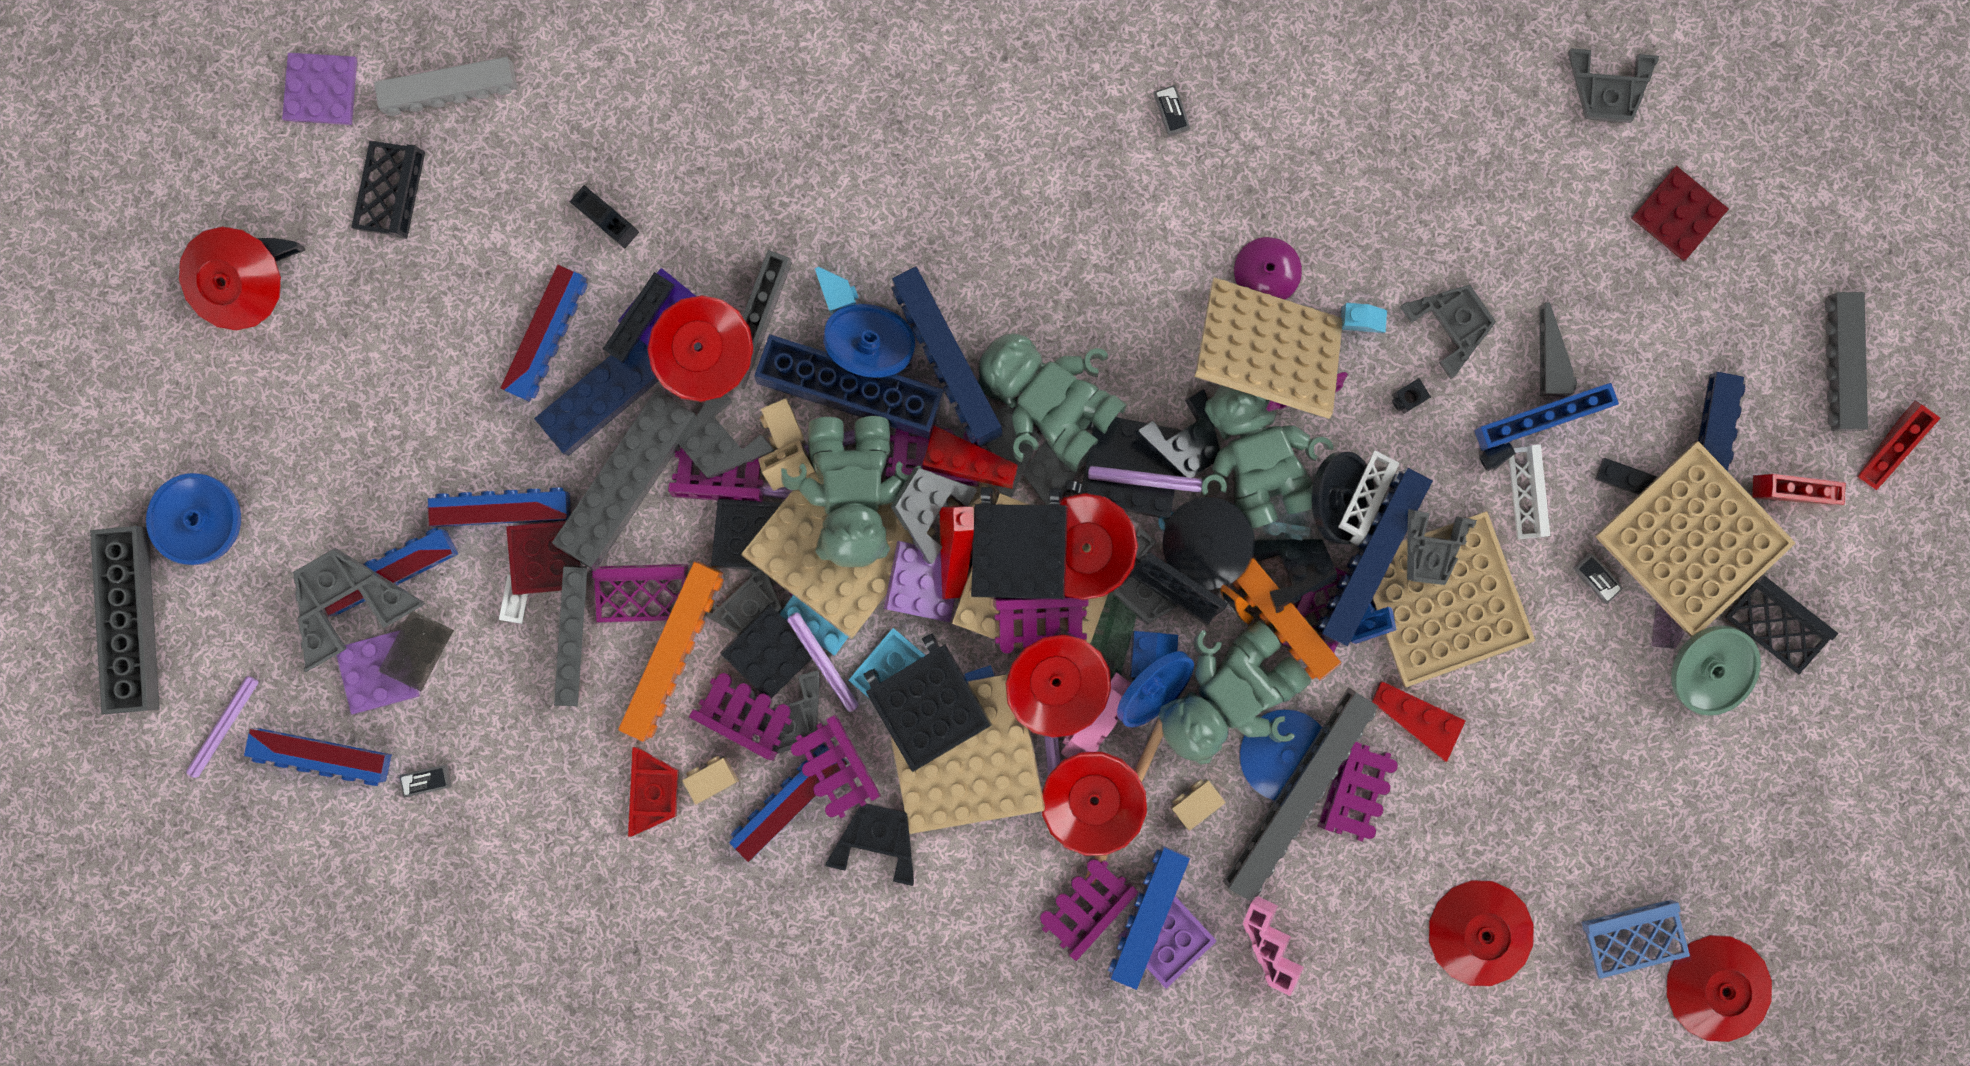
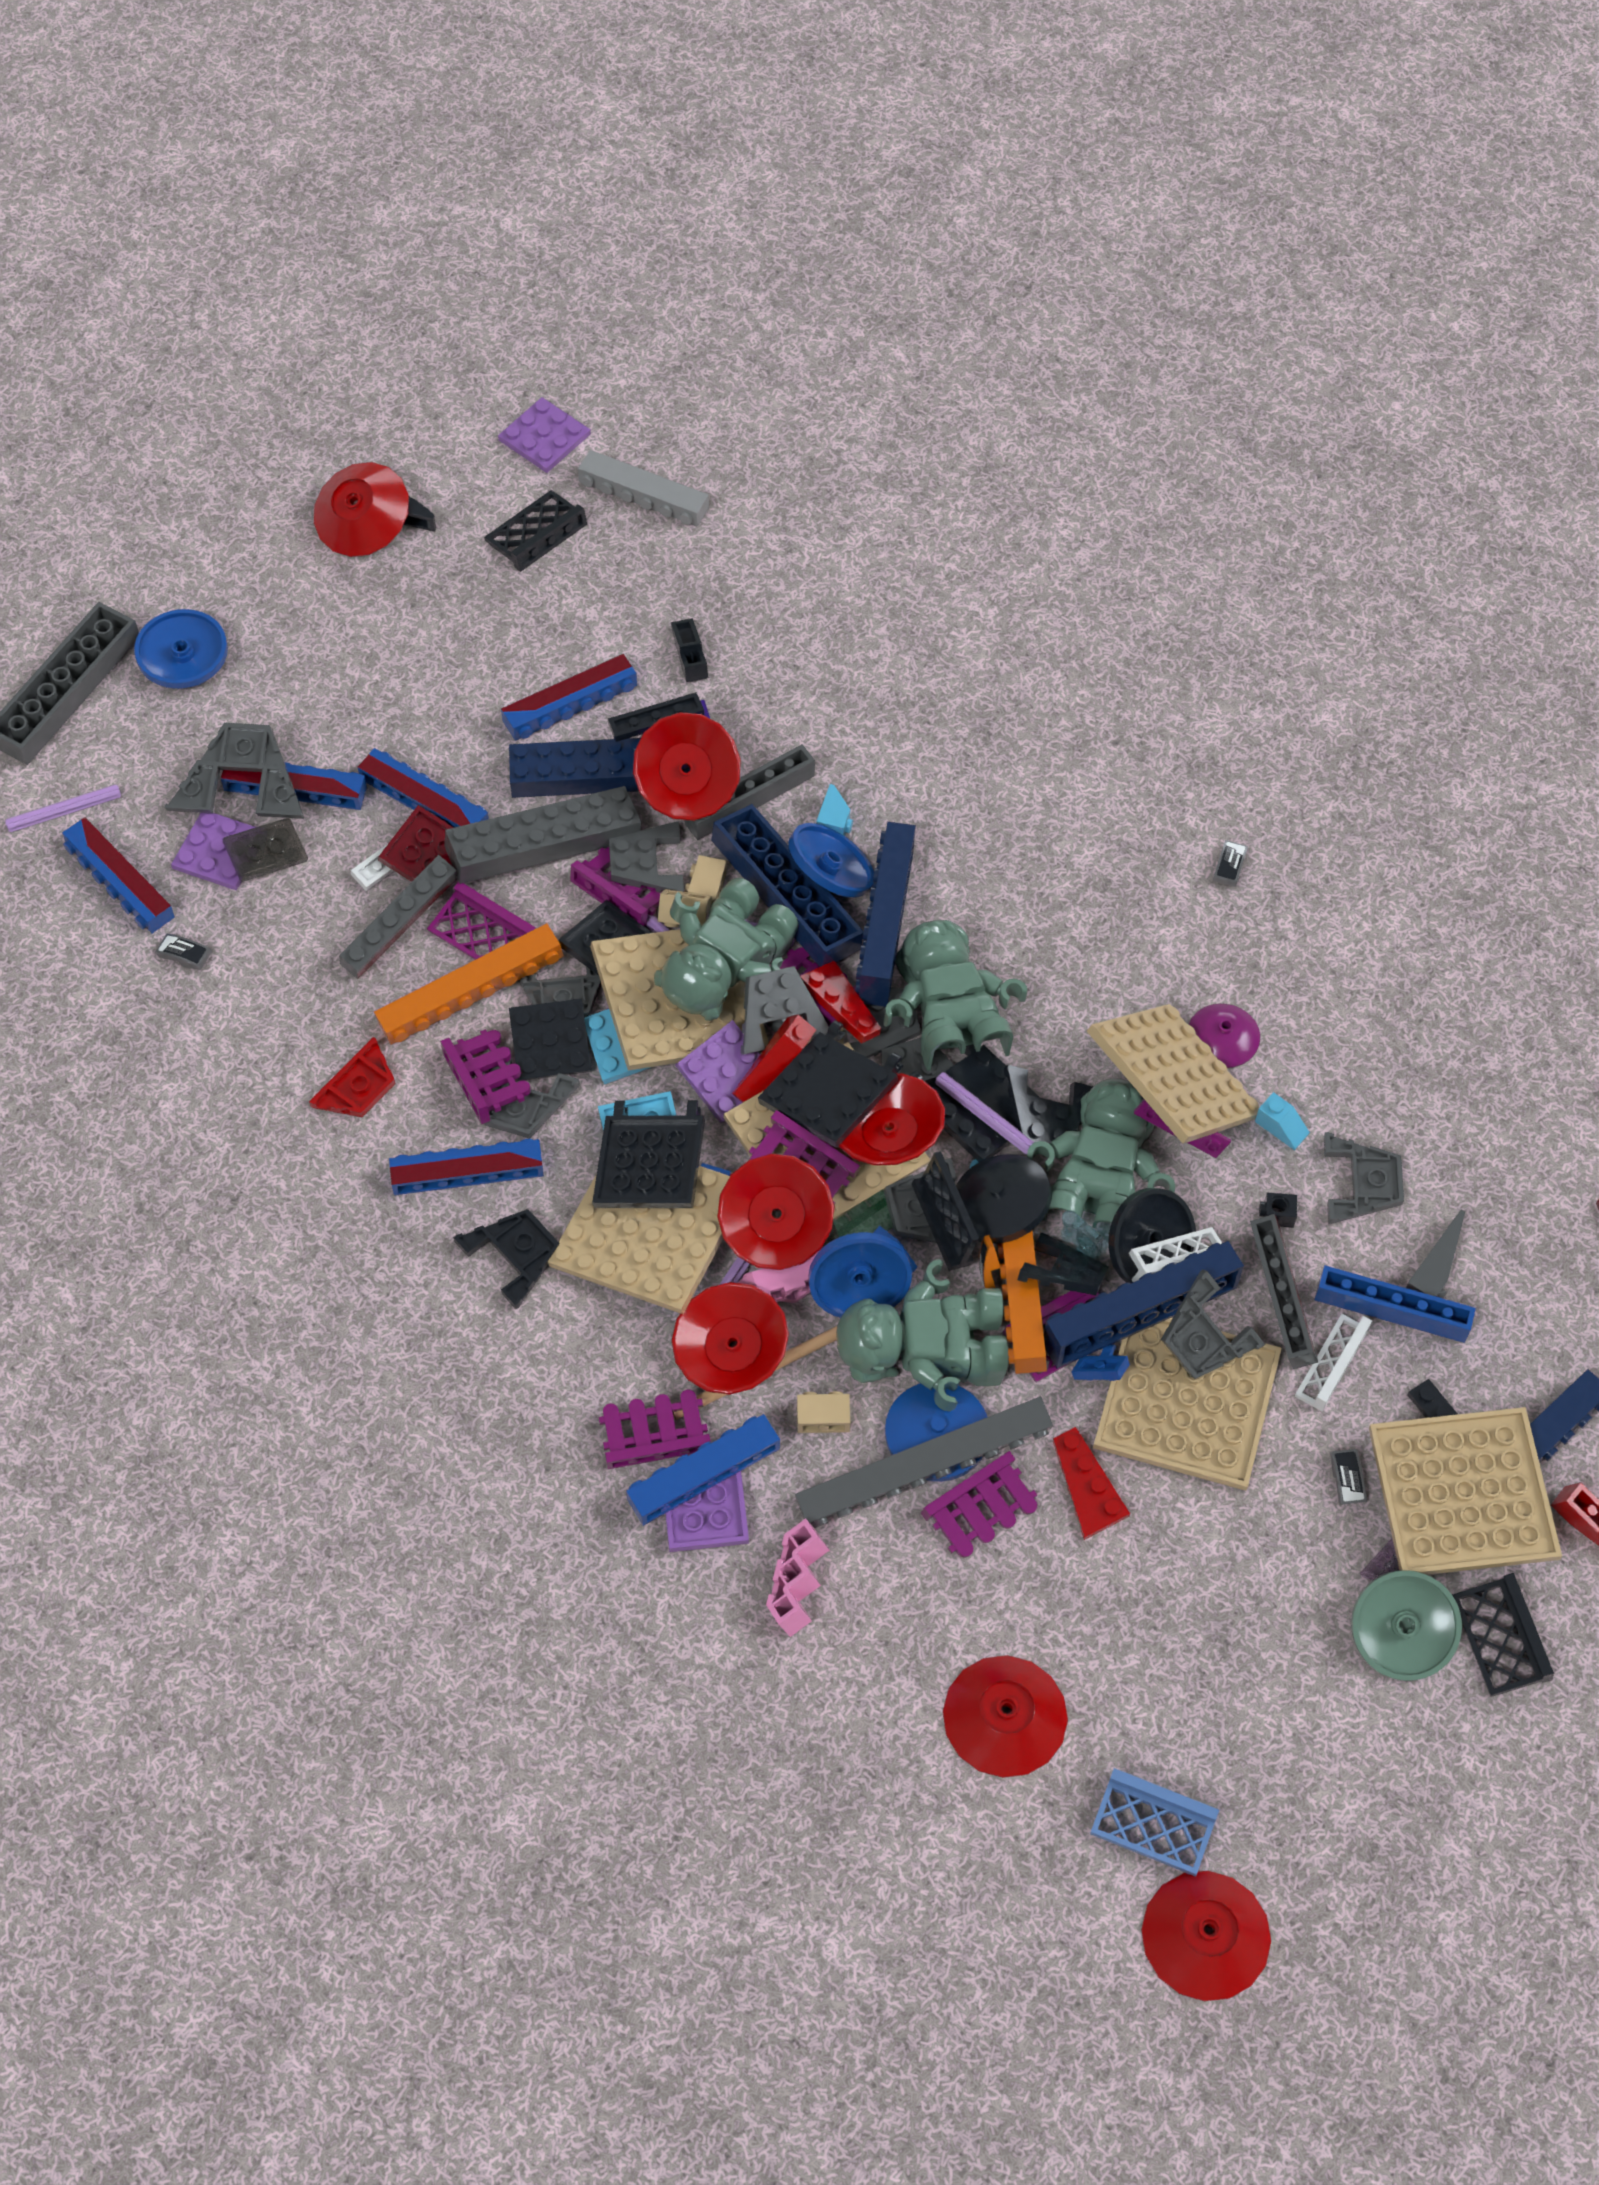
camera: 30 degrees right, 25 degrees down
tan brick [682,756,739,805] -> none
lavender axle [787,613,859,712] -> none
magenta fence [791,714,881,818] -> none
black cone [1479,442,1516,472] -> none
none -> dark grey brick [1250,1214,1318,1370]

